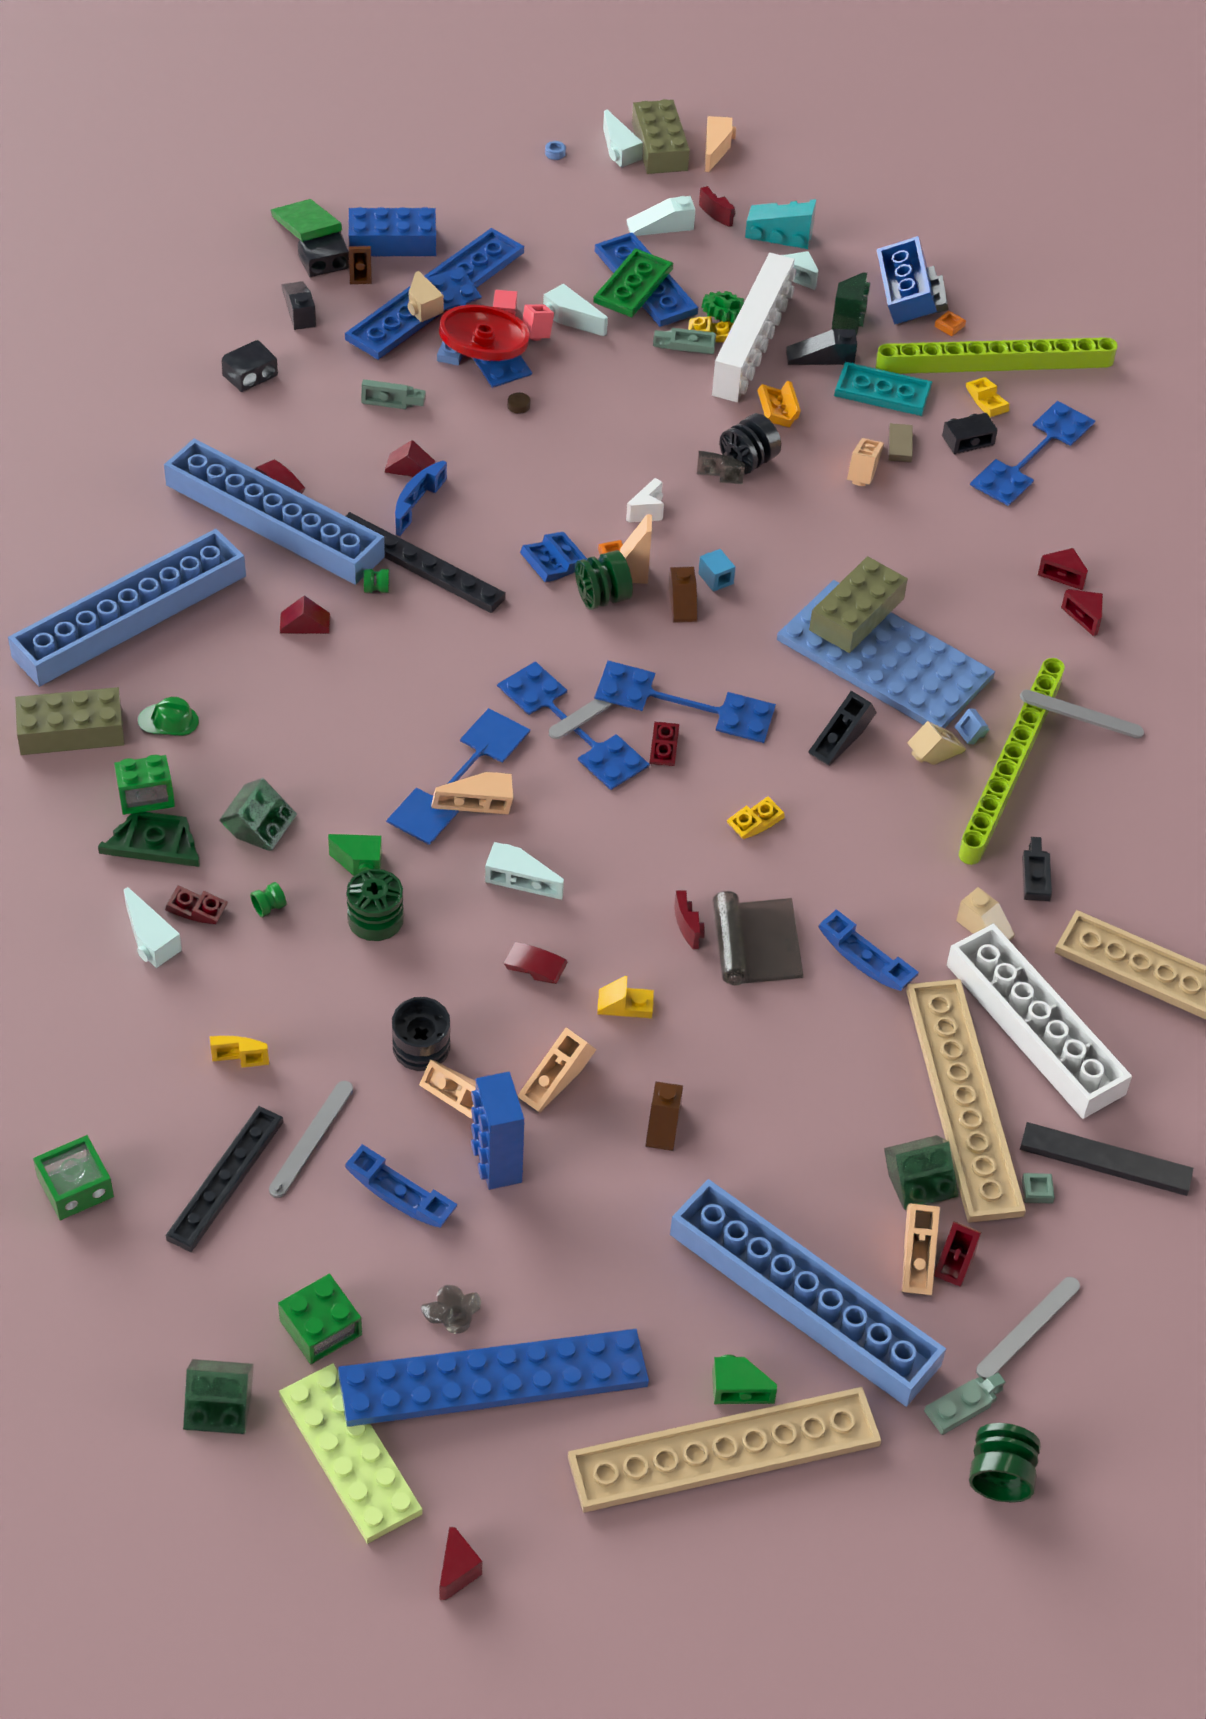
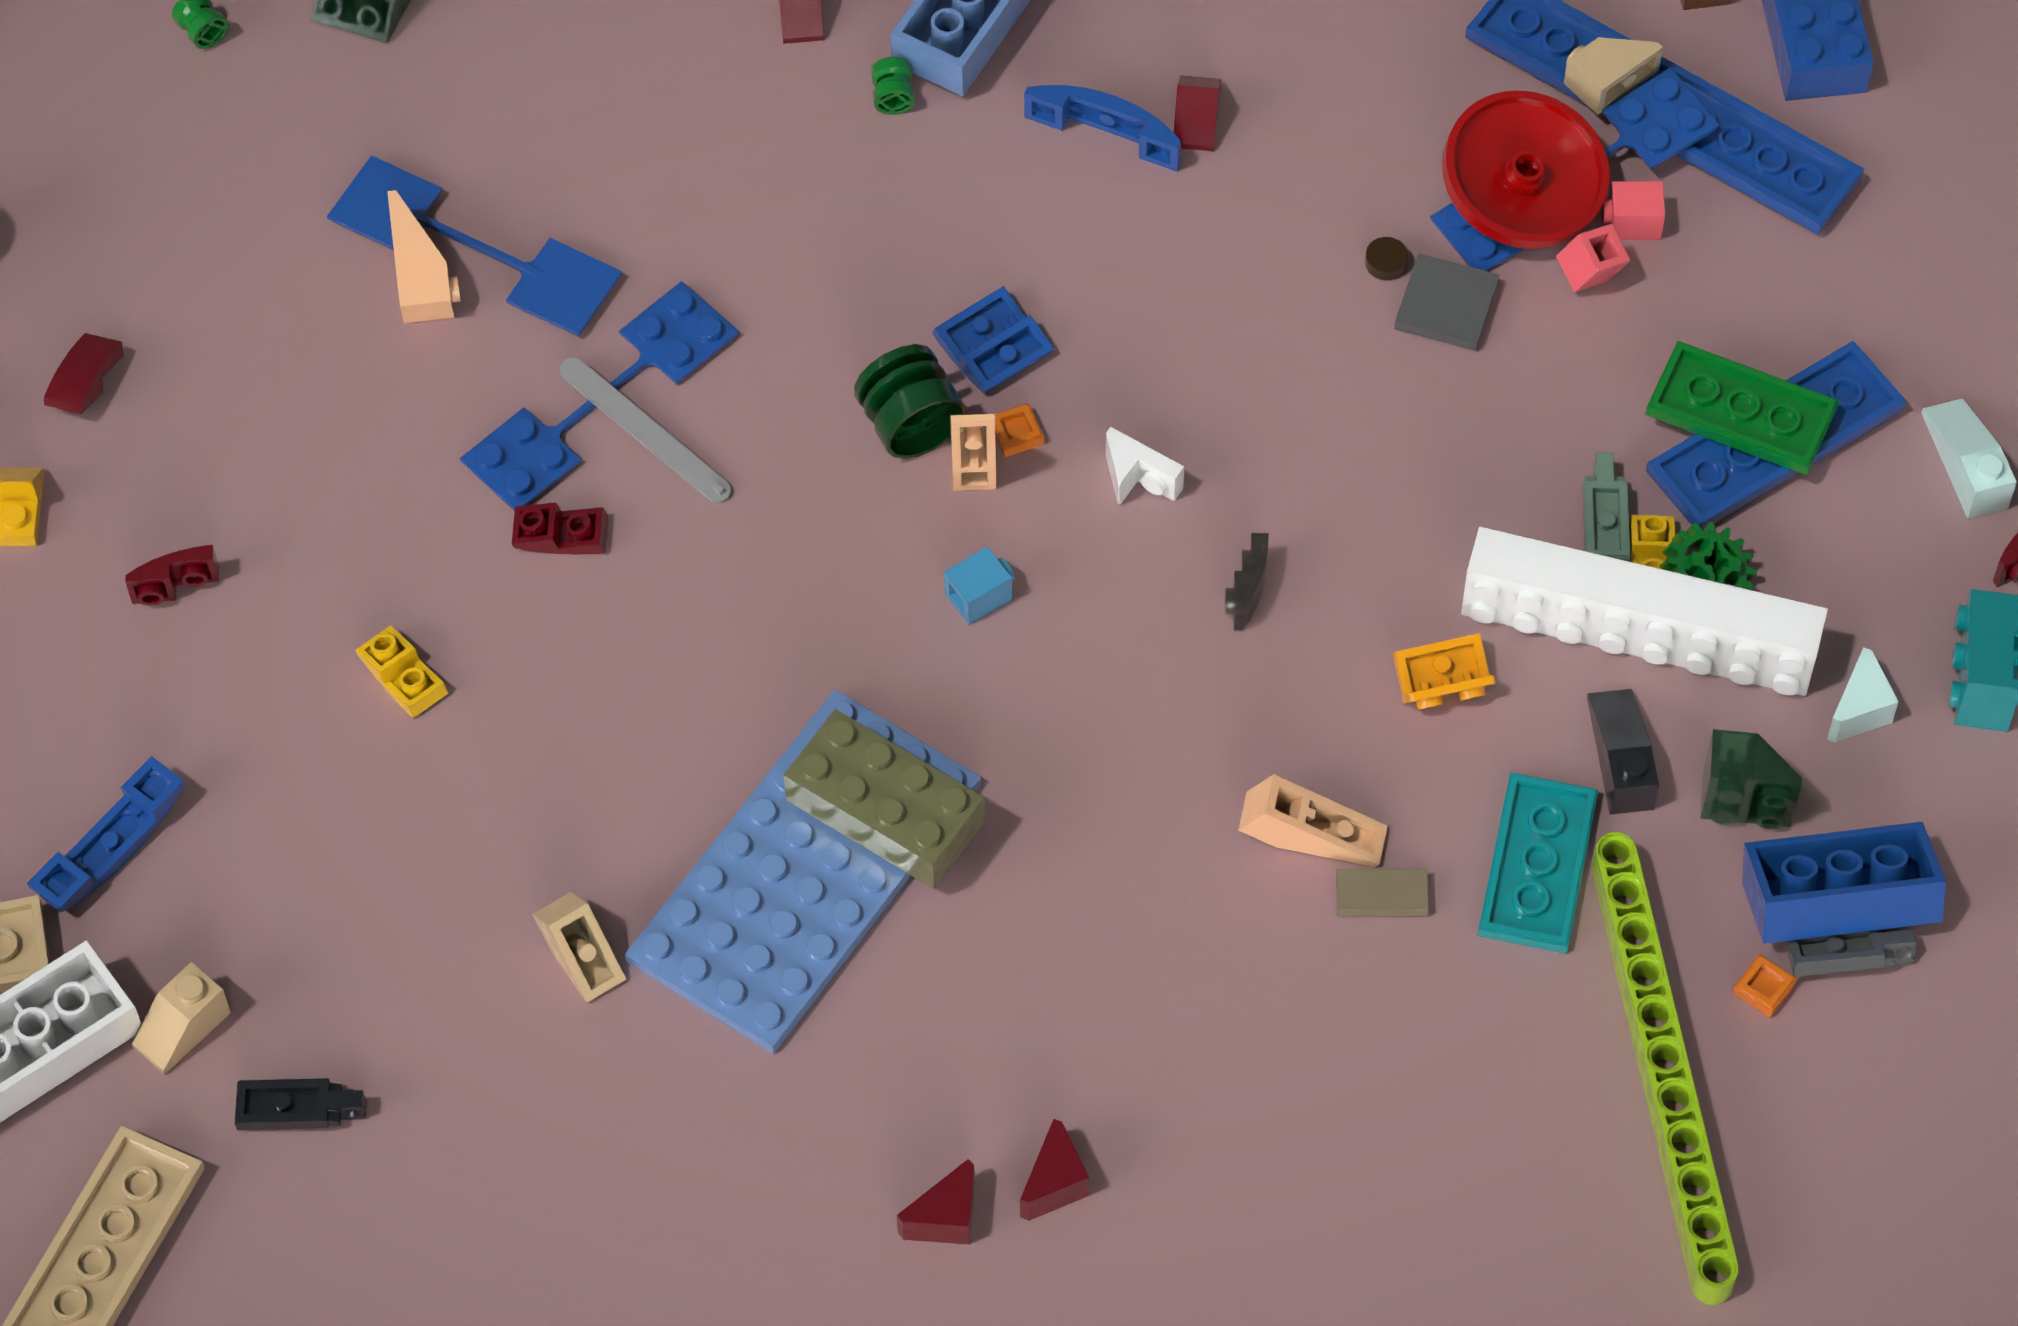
camera: 90 degrees right, 10 degrees up
green slope [328,834,382,876] -> none
black plate [346,512,506,613] -> none
dark green wheel [346,869,404,941] -> none
sand green hinge [361,379,426,409] -> none
light aqua slope [485,842,564,900] -> none
light aqua slope [543,284,608,336] -> none
blue hinge [594,660,776,743] -> none
reddish brown slope [668,567,698,623] -> none
clear smoke door [712,891,803,986] -> none
black wheel [719,413,782,475] -> none
black slope [808,691,877,766] -> none
black brick [942,412,998,455] -> none
medium blue tile [955,708,990,745] -> none
lime beam [959,658,1065,865] -> none
yellow slope [966,377,1010,418] -> none
blue hinge [970,401,1095,506] -> none
light grey piece [1020,689,1144,738] -> none
none -> dark grey tile [1394,253,1500,351]

